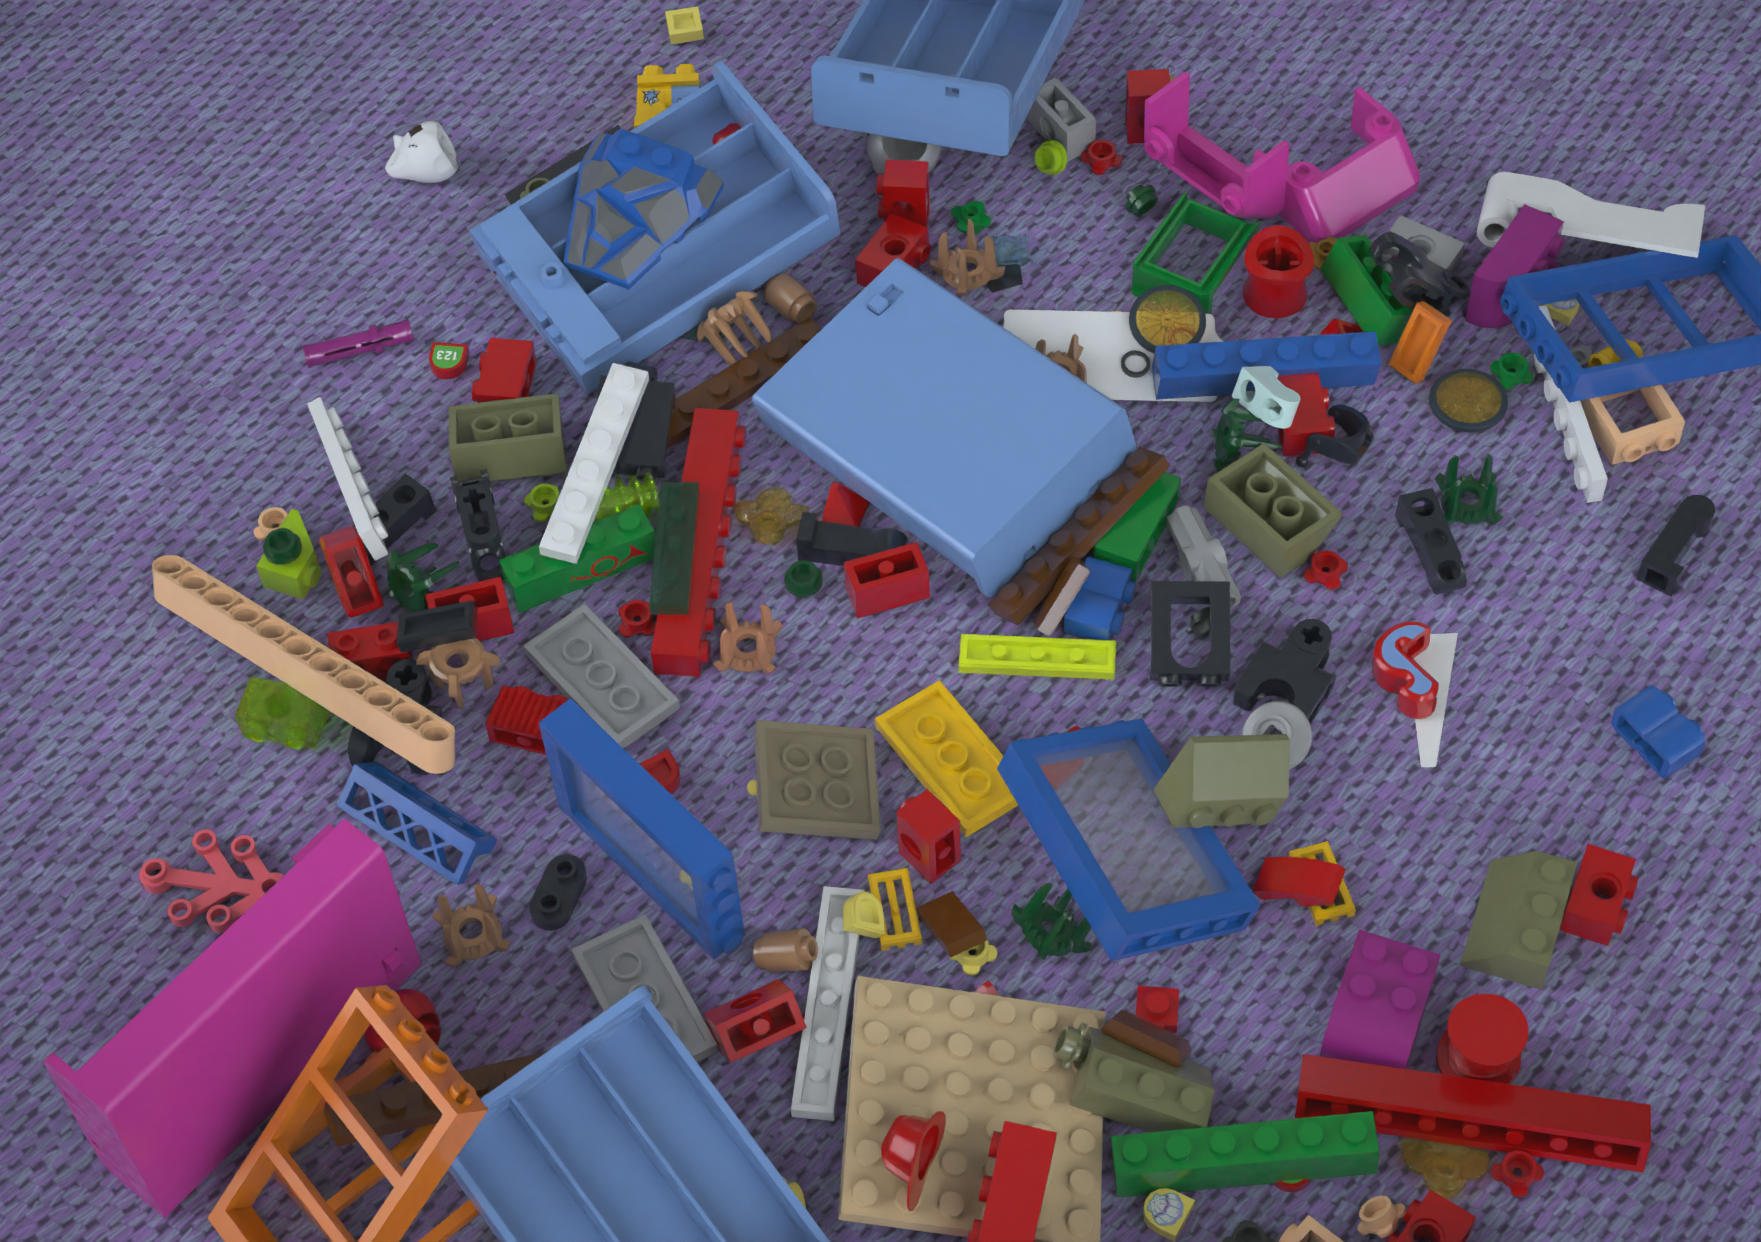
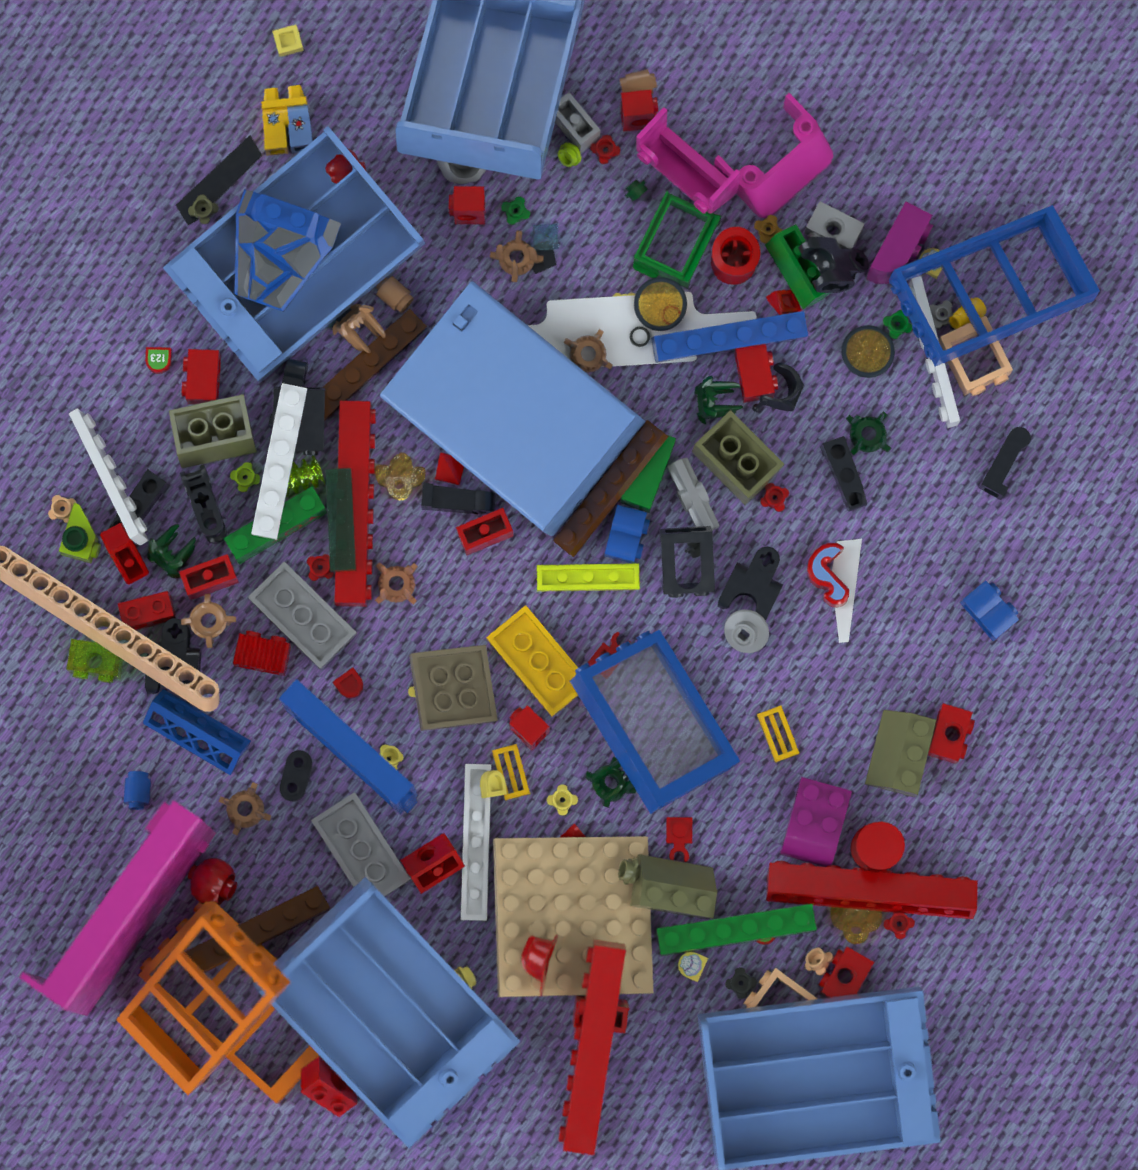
camera: 10 degrees left, 25 degrees up
coral plant [139,829,284,933] -> none
magenta pin [303,319,414,368] -> none
white piece [385,121,458,183] -> none
black tile [397,600,478,653] -> none
medium nougat brick [753,928,818,973] -> none
dark green plate [784,560,823,597] -> none
red brick [855,213,931,287] -> none
reddish brown tile [916,891,987,957] -> none
tile [1032,557,1090,636] -> none
reddish brown tile [1101,1010,1191,1067] -> none
olive slope [1153,734,1290,828] -> none
light aqua leg [1232,366,1301,428] -> none
red slope [1252,856,1346,907] -> none
orange tile [1388,301,1452,384] -> none
white door [1477,172,1705,258] -> none

